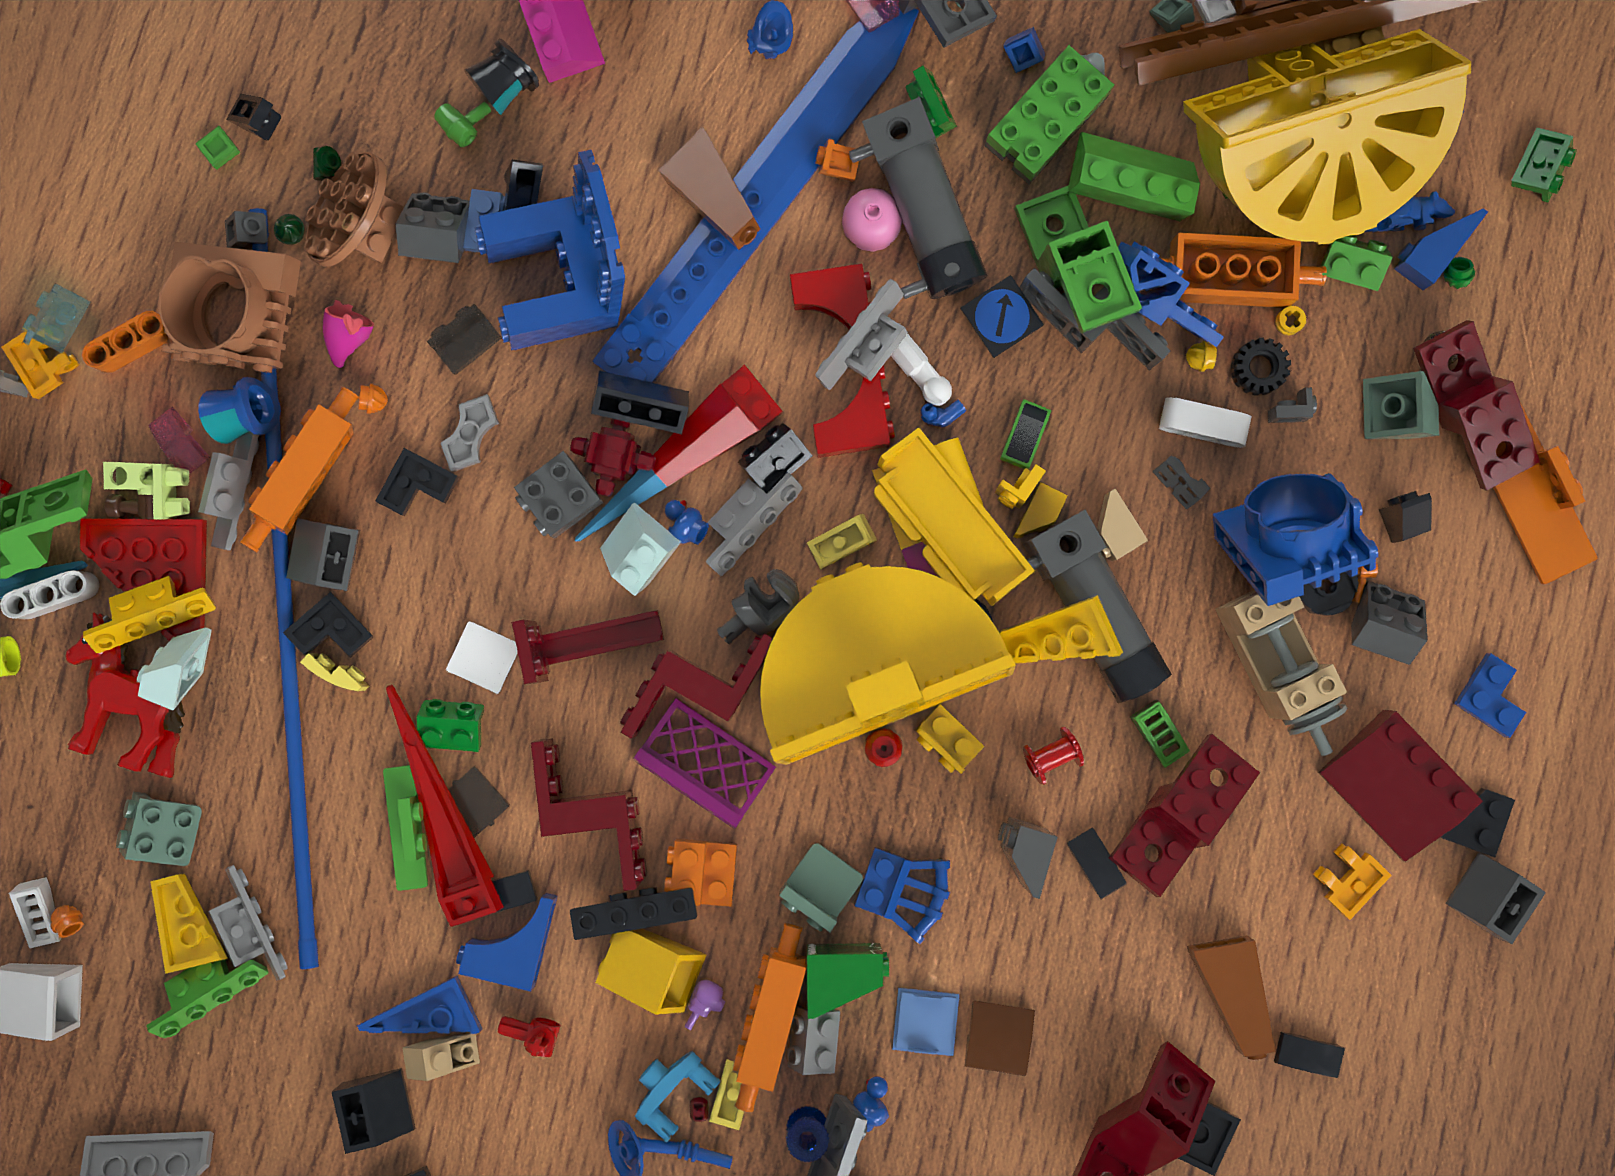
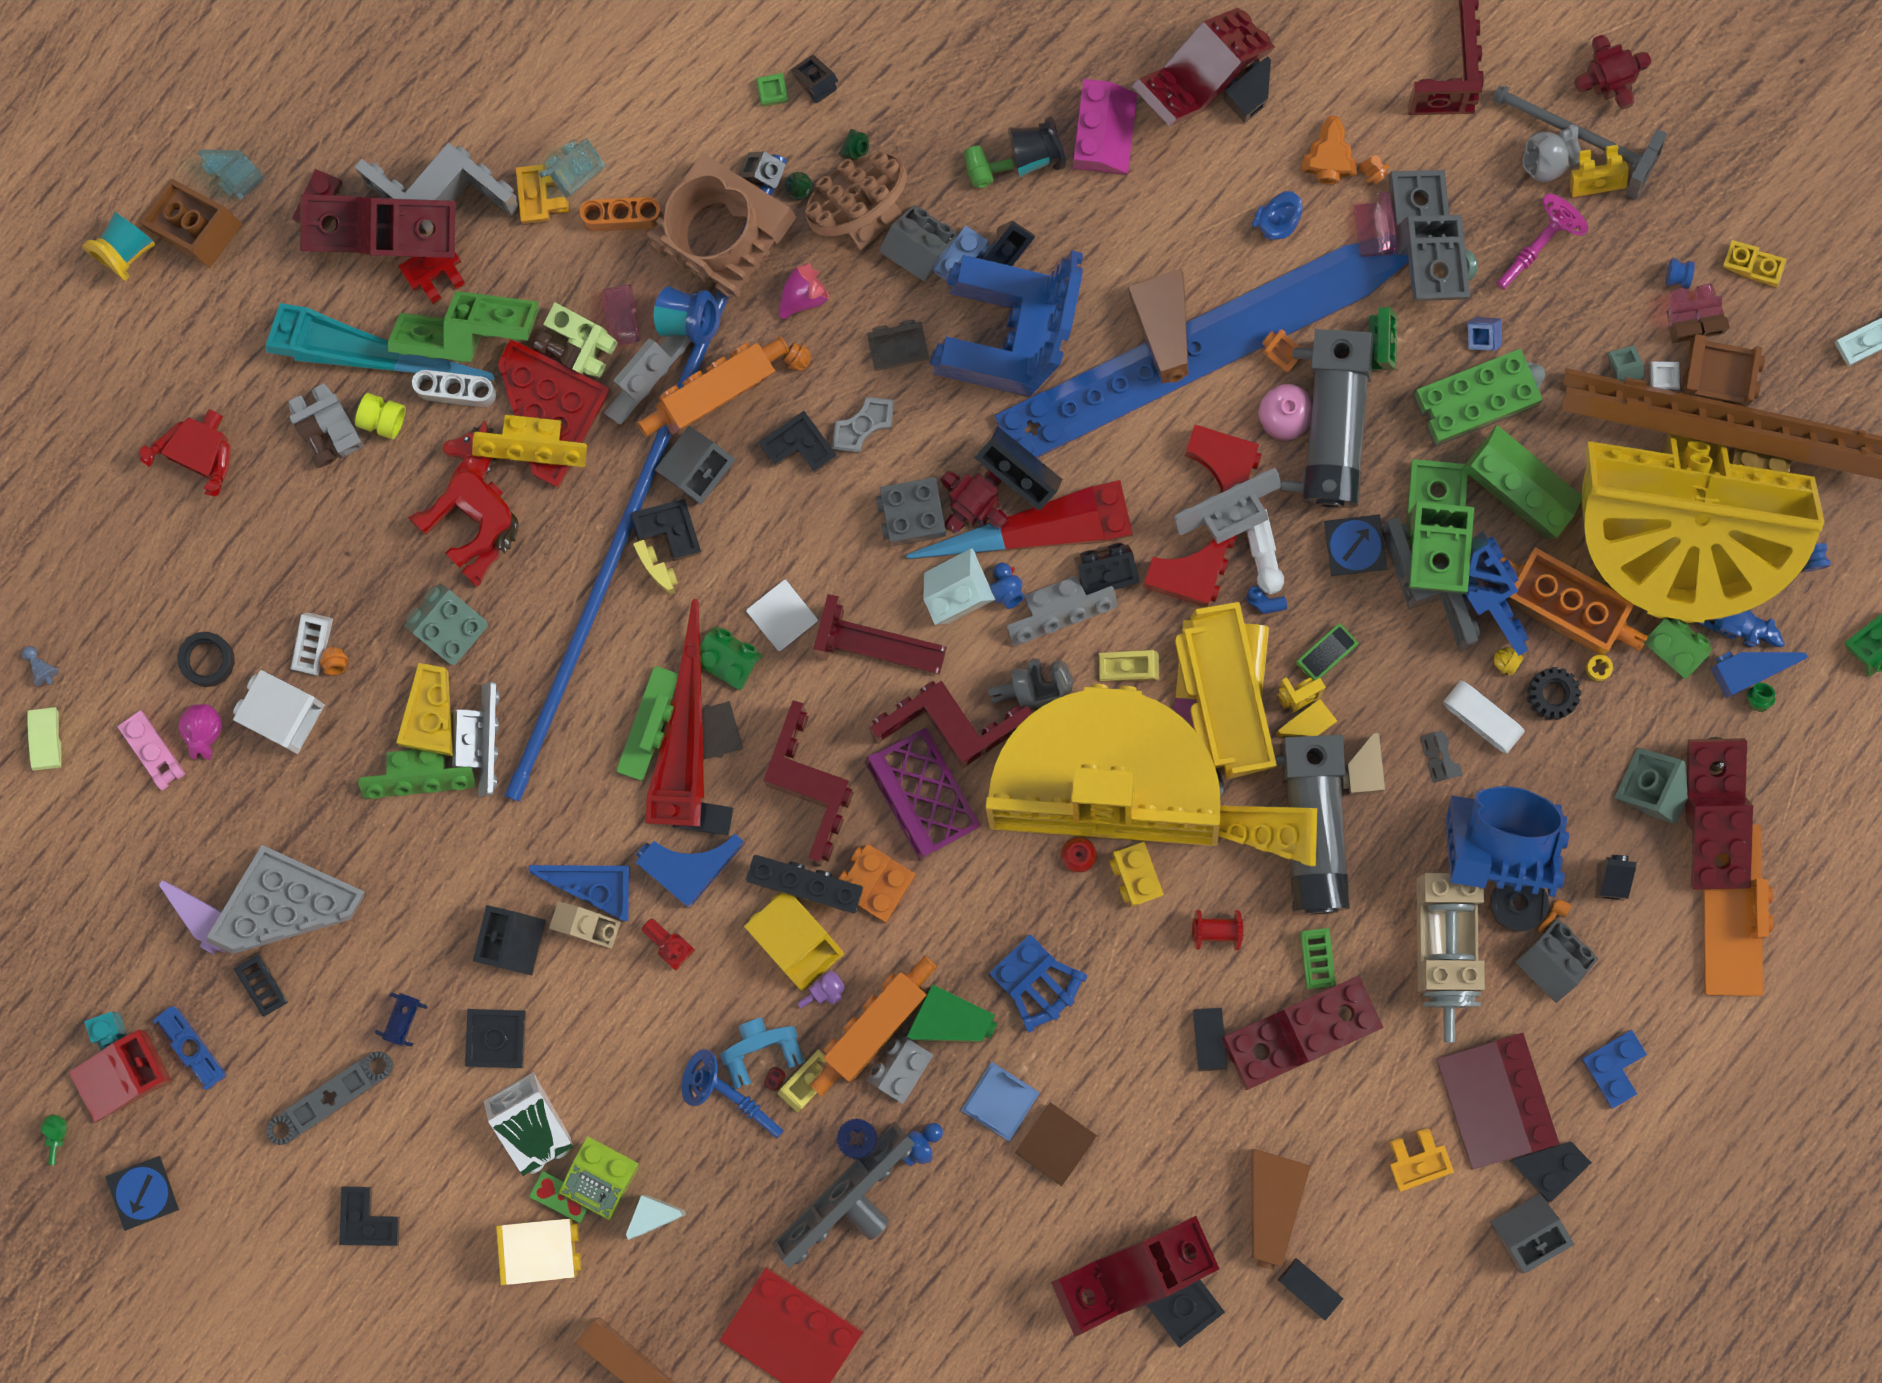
camera: 30 degrees right, 5 degrees down
light aqua slope [137,627,212,710] -> none
sand green bracket [779,843,863,932] -> none
dark grey slope [998,817,1058,899] -> none
dark grey bracket [1268,387,1317,423] -> none

